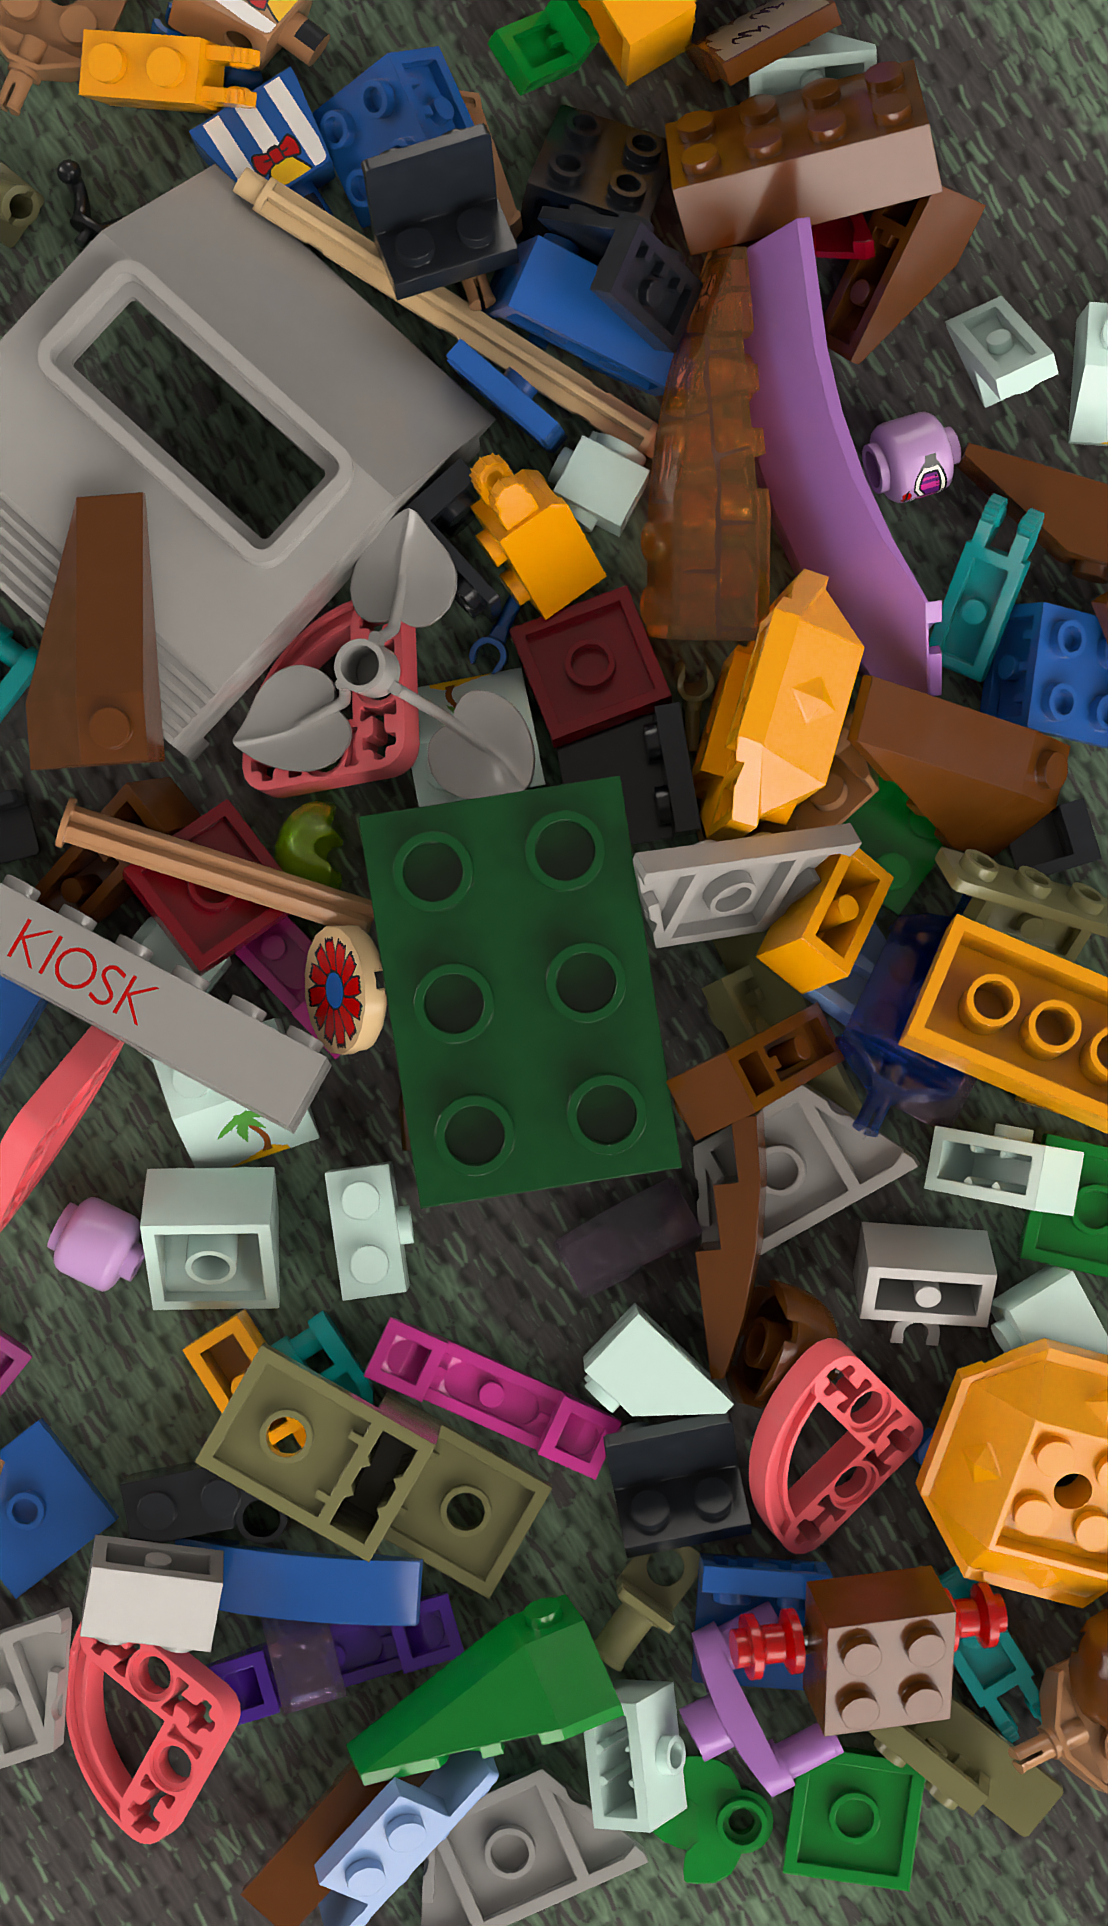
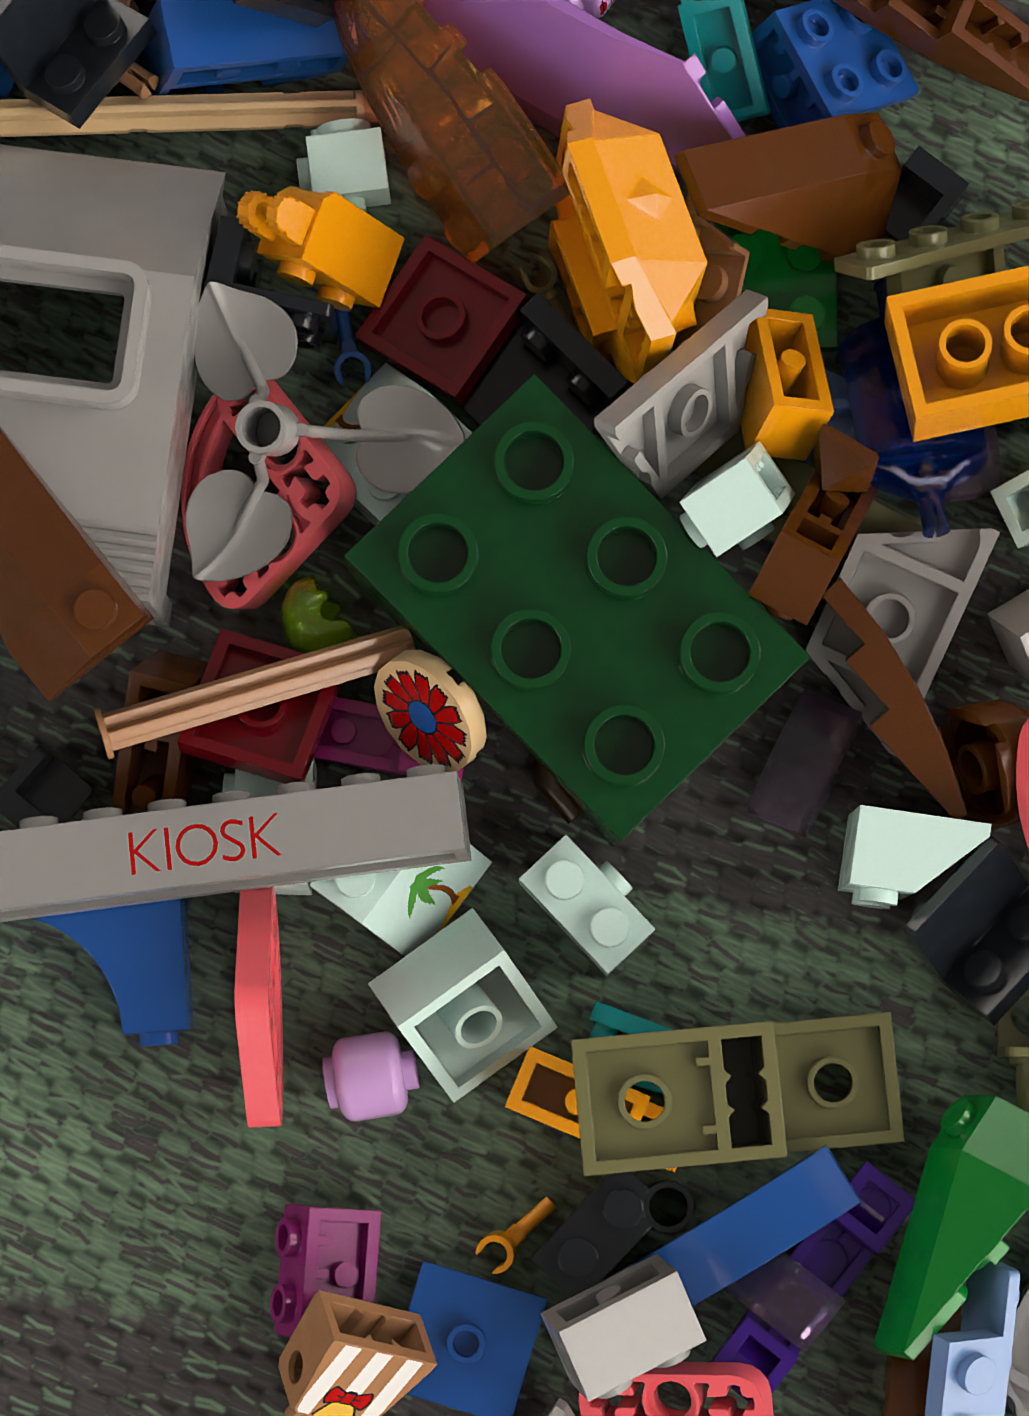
camera: 30 degrees left, 5 degrees down
dark pink slope [363,1316,622,1480] -> none
blue plate [446,338,568,454] -> none
none -> light orange hand [475,1196,557,1274]
none -> light aqua brick [679,441,795,557]
none -> reddish brown slope [812,424,880,493]

